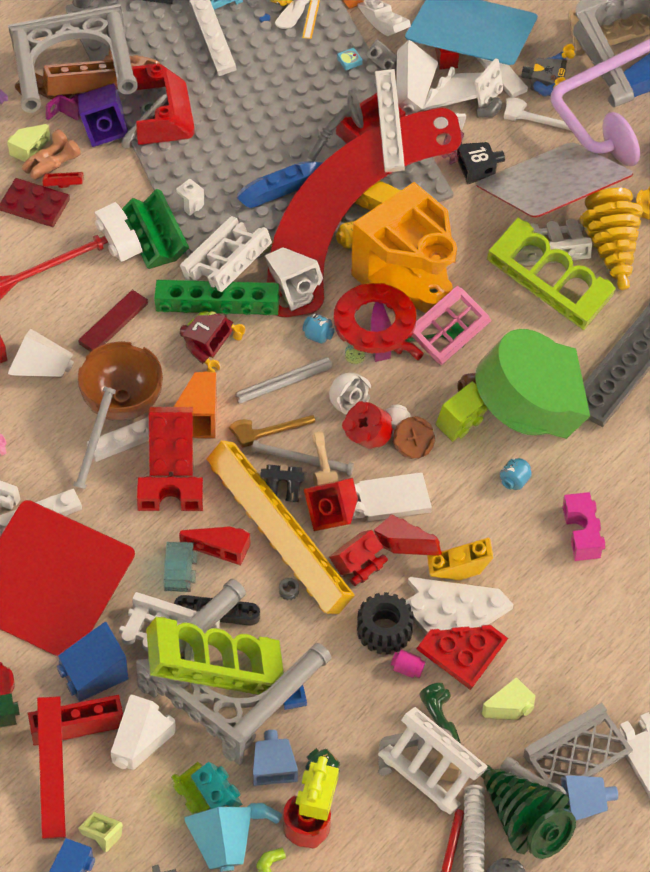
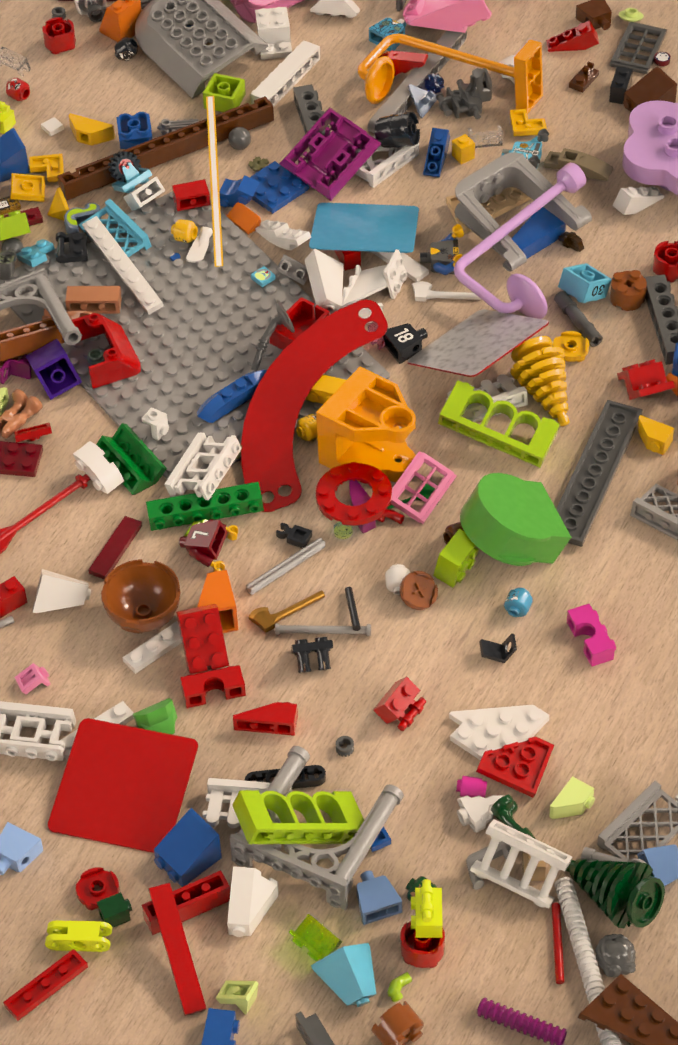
camera: 10 degrees left, 5 degrees down
light grey bar [73,387,116,489] -> none
light grey piece [122,94,169,148] -> none
clear light blue brick [163,542,198,592] -> none
teal bracket [191,762,243,809] -> none
yellow brick [206,440,355,614] -> none
medium azure arm [248,803,282,824] -> none
white slope [265,247,323,311] -> none
dark azure head [302,314,335,344] -> none
red slope [304,478,358,531] -> none
tan brick [312,431,338,486] -> none
white cylinder [329,373,371,415] -> none
red brick [342,401,393,449] -> none
white tile [352,473,432,521] -> none
black tyre [357,592,414,655] -> none
red slope [374,515,442,556] -> none
white tile [375,69,405,173] -> none
yellow slope [427,537,493,580] -> none
dark grey arm [476,97,502,118] -> none
none -> nougat brick [65,286,122,314]
none -> bright green slope [133,698,178,734]
none -> black plate [276,523,312,548]
none -> black bar [345,587,361,631]
none -> white rock [457,795,504,833]
none -> black bracket [479,633,517,663]

